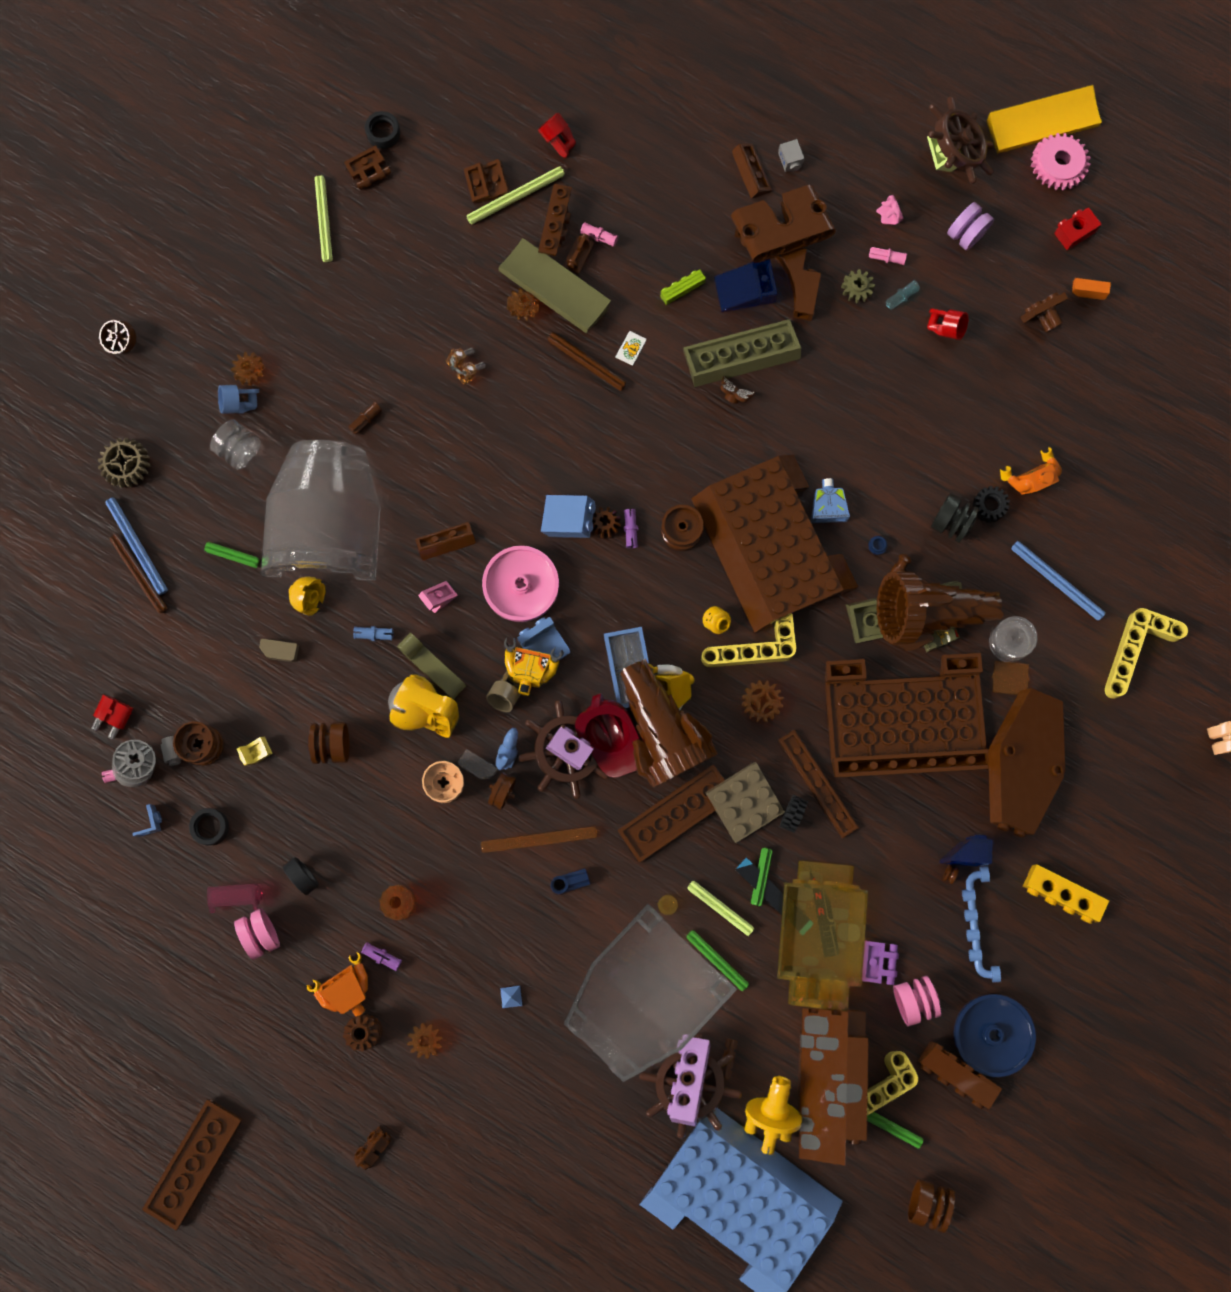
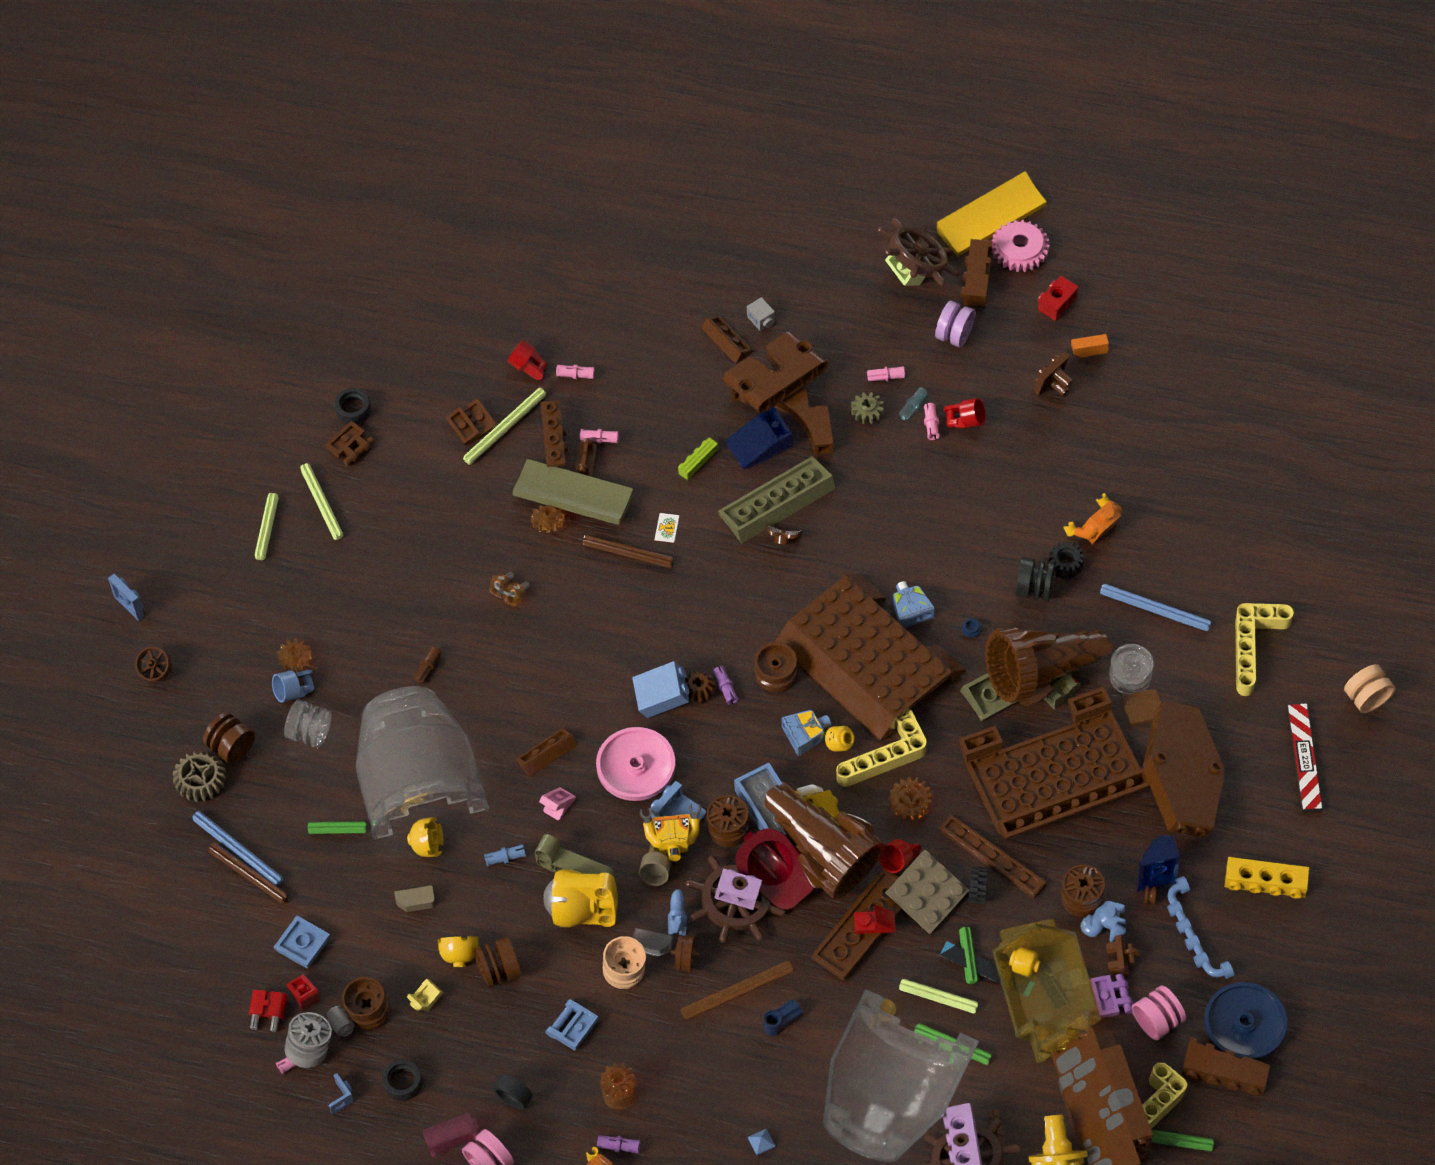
camera: 15 degrees left, 20 degrees down
bright pink piece [877,195,904,225] -> none
none -> medium blue plate [108,574,144,621]
none -> reddish brown wheel [203,712,256,764]
none -> yellowish green axle [255,493,279,560]
none -> medium blue plate [274,916,331,969]
none -> red slope [286,974,320,1010]
none -> yellow cylinder [438,936,479,967]
none -> medium blue plate [545,999,599,1051]
none -> bright pink pin [556,364,595,379]
none -> reddish brown wheel [707,795,749,847]
none -> medium blue torso [782,710,831,757]
none -> red slope [854,905,896,934]
none -> red piece [879,839,921,873]
none -> bright pink pin [924,403,939,440]
none -> reddish brown wedge [961,239,993,307]
none -> yellow head [1009,947,1041,977]
none -> reddish brown wheel [1061,865,1105,917]
none -> medium blue animal [1080,901,1126,942]
none -> reddish brown hips [1106,935,1140,977]
none -> tile [1287,703,1322,813]

